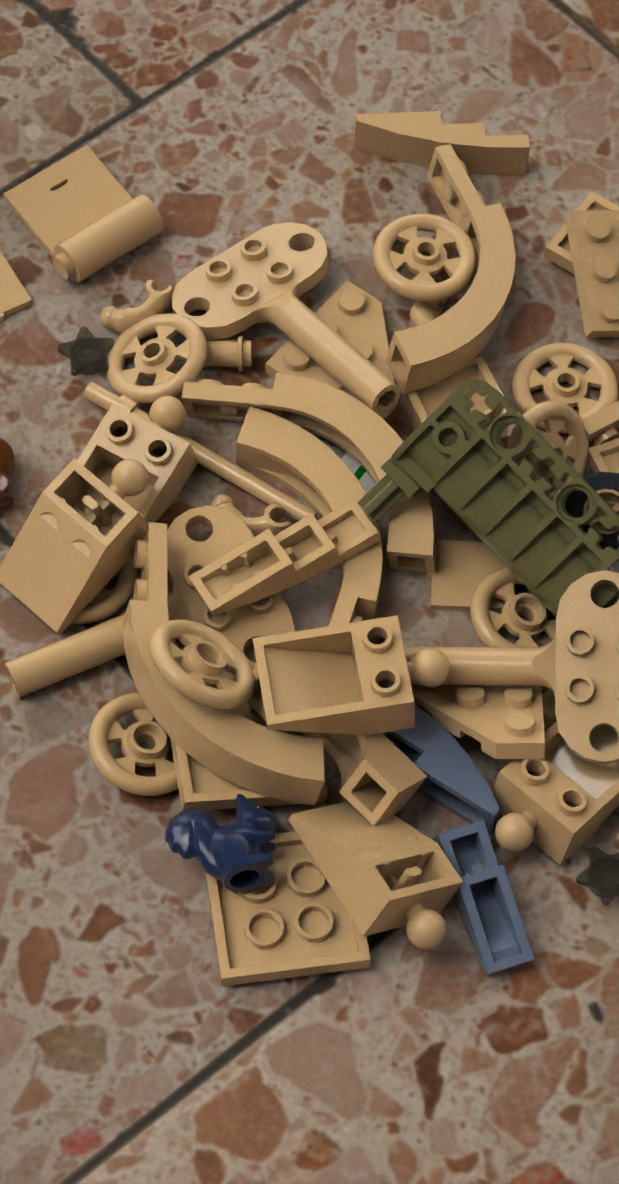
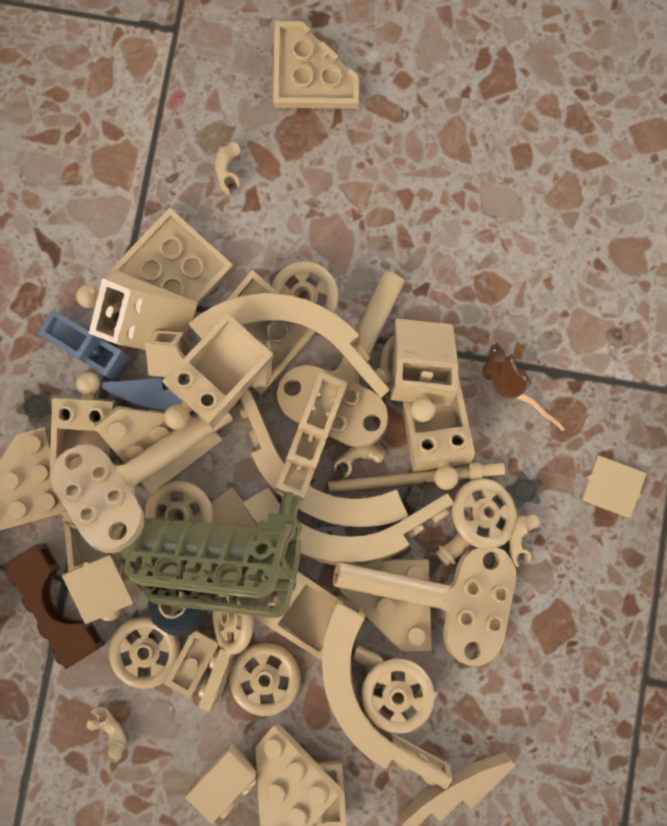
camera: 140 degrees right, 25 degrees up
tan door [3,145,164,283] -> none
tan plate [150,619,255,709] -> none
dark blue animal [165,794,276,894] -> none
none -> tan piece [215,142,241,195]
none -> clear smoke plate [402,481,428,516]

